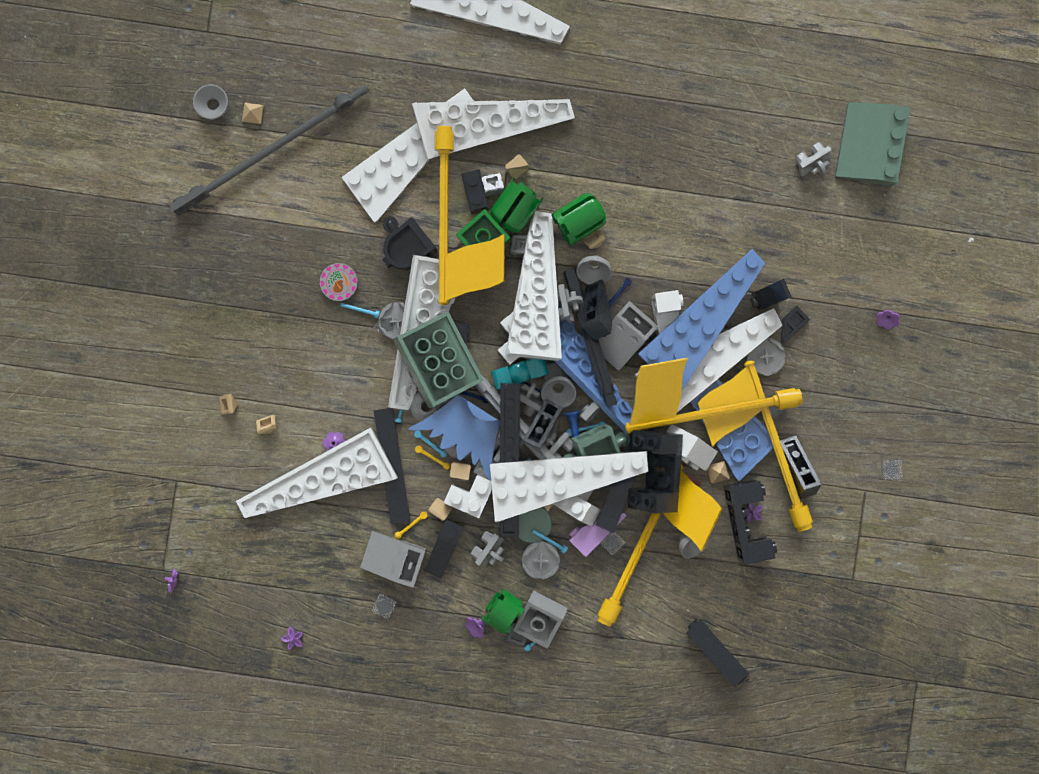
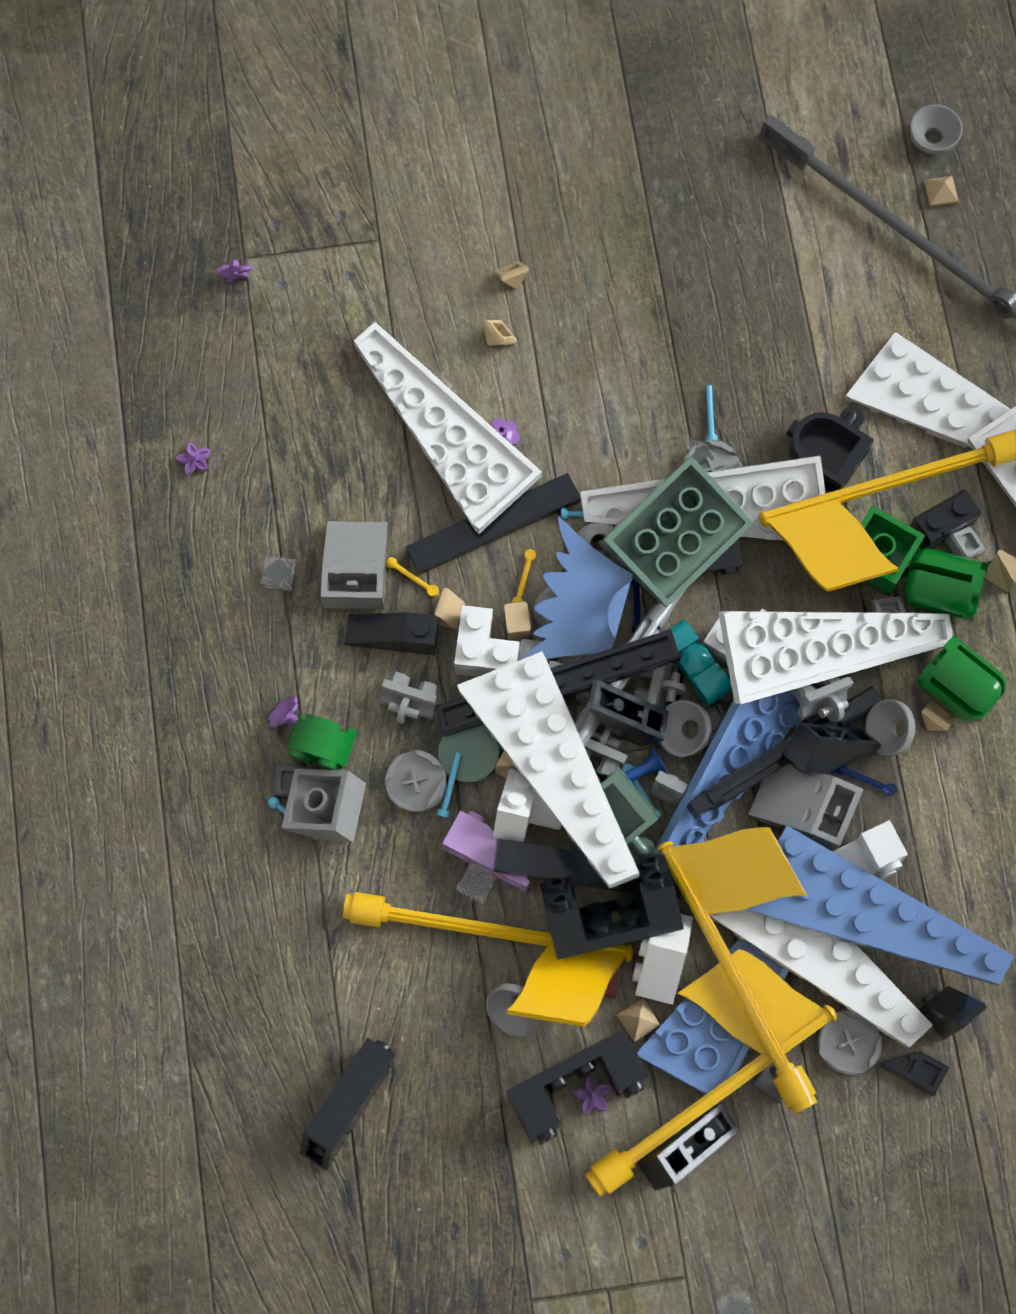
camera: 80 degrees right, 15 degrees down
light grey tile [320,263,358,301] -> none
medium azure hinge [414,431,448,458] -> none
medium lavender plant [876,310,900,329] -> none

